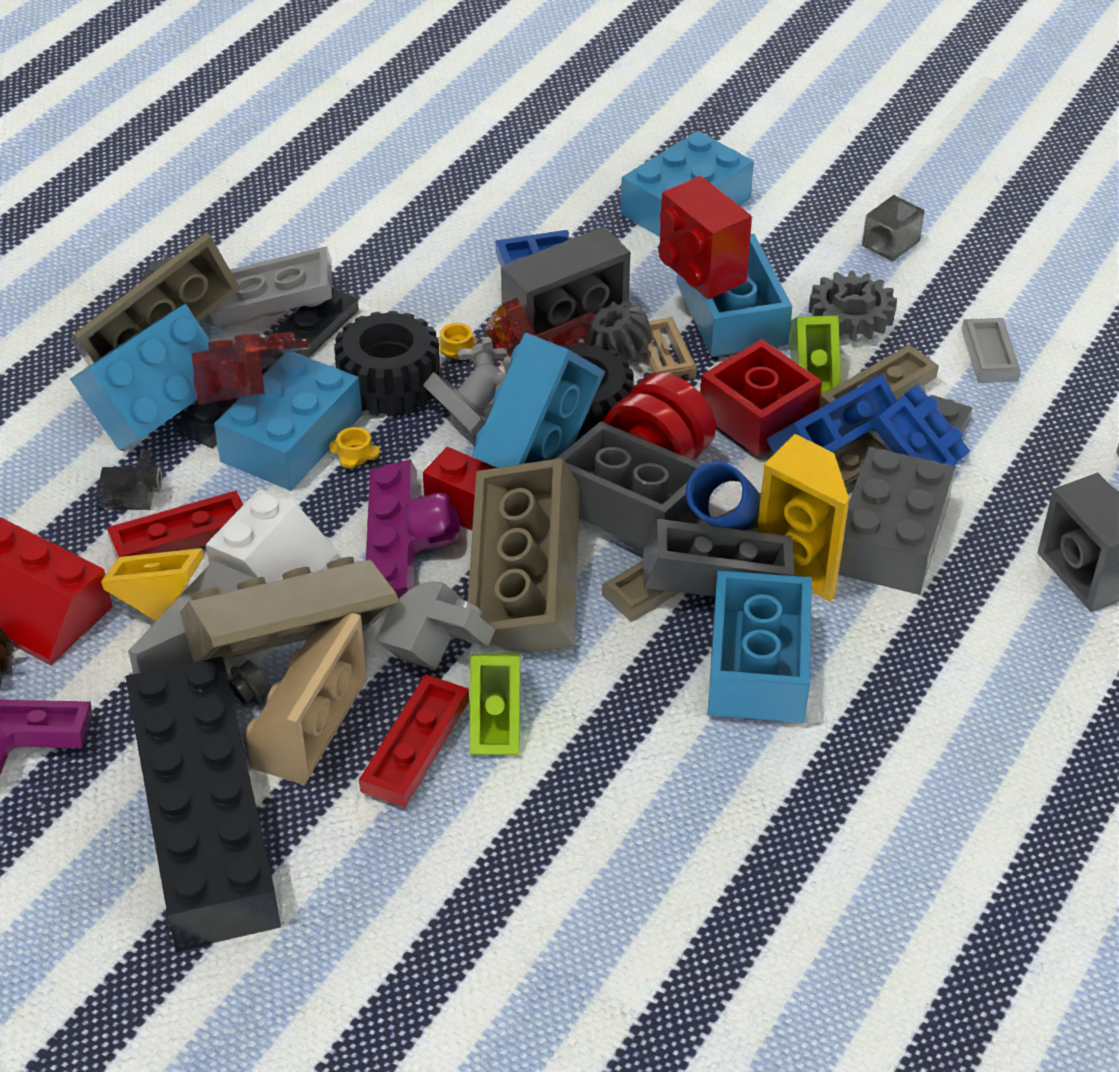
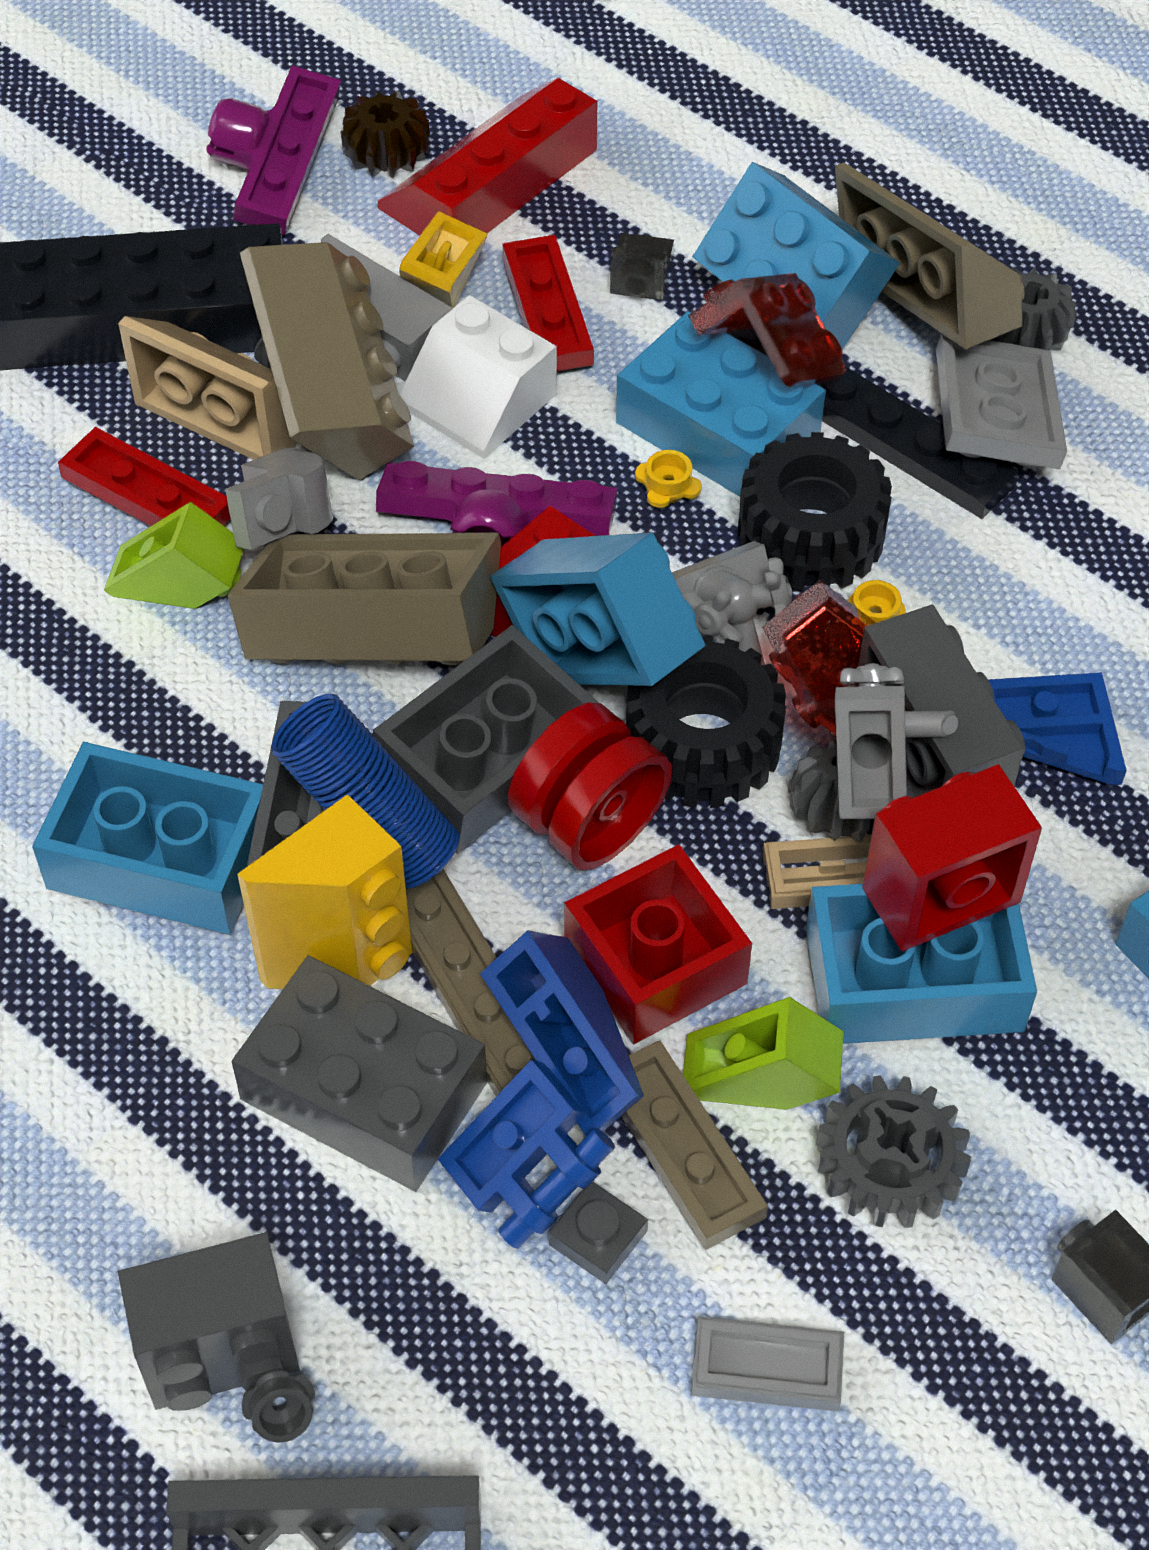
camera: 100 degrees right, 10 degrees up
none -> light grey piece [835,663,959,819]

